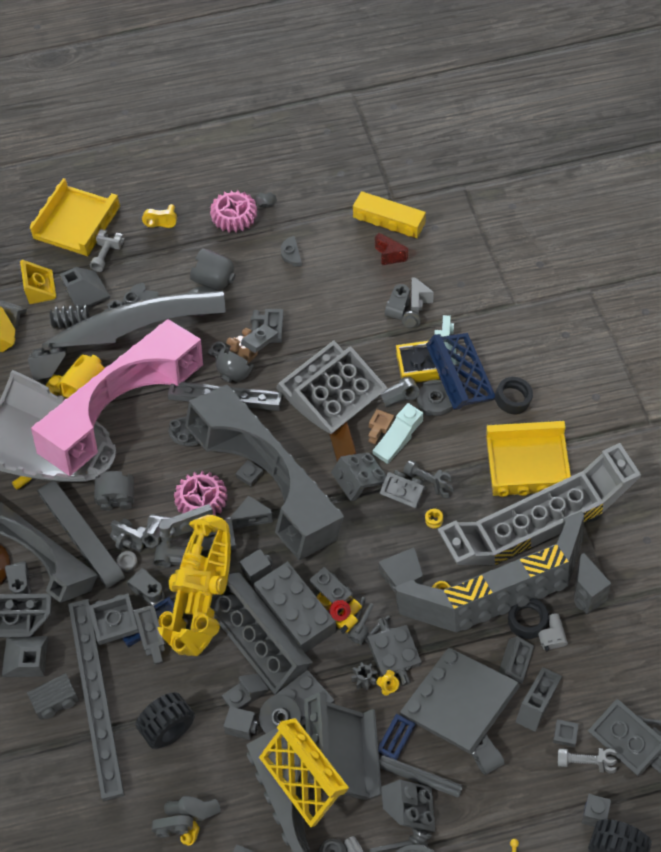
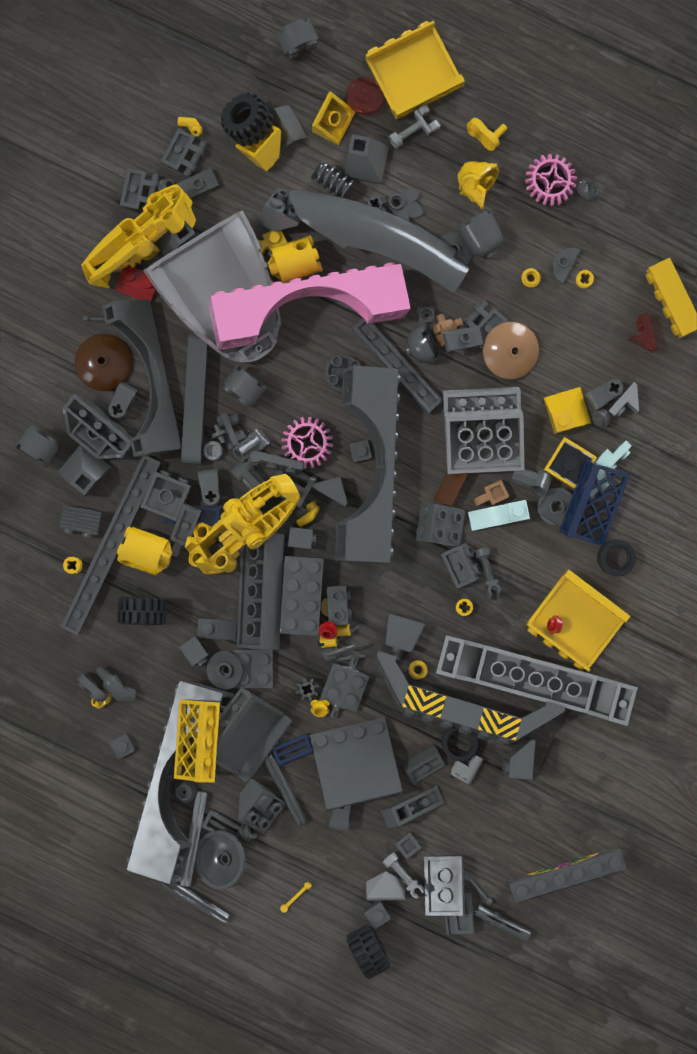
camera: 35 degrees right, 30 degrees up
none -> yellow bush [63,557,83,574]
none -> yellow cylinder [117,527,172,576]
none -> yellow arm [296,501,320,528]
none -> clear red tile [345,77,384,115]
none -> light grey slope [366,871,405,901]
none -> yellow head [457,161,499,210]
none -> medium nougat dish [482,322,539,379]
none -> yellow plate [521,268,541,288]
none -> yellow slope [543,387,591,435]
none -> red plate [547,615,563,634]
none -> yellow bush [576,270,594,288]

